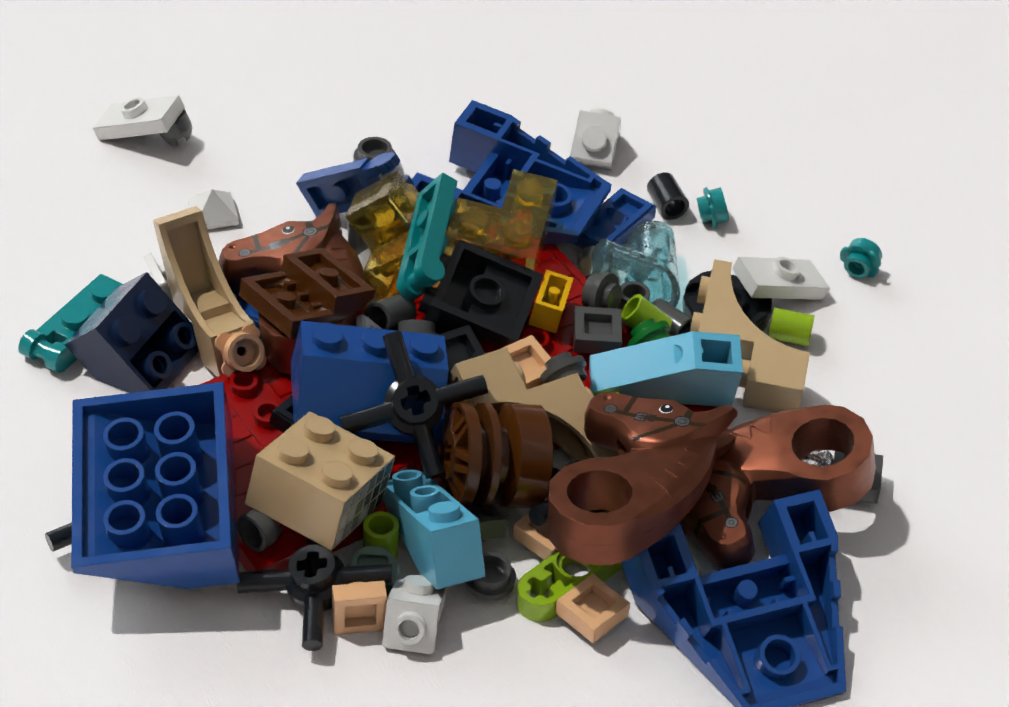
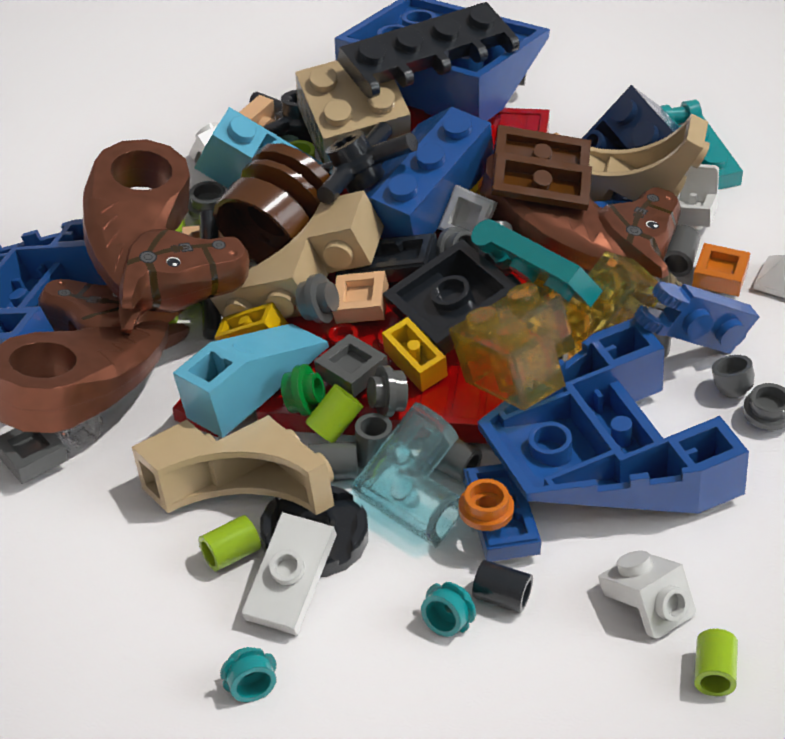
camera: 135 degrees right, 0 degrees up
none -> black hinge [337,1,520,99]
none -> orange plate [458,479,514,531]
none -> orange plate [692,243,751,297]
none -> lime hinge [694,628,738,697]

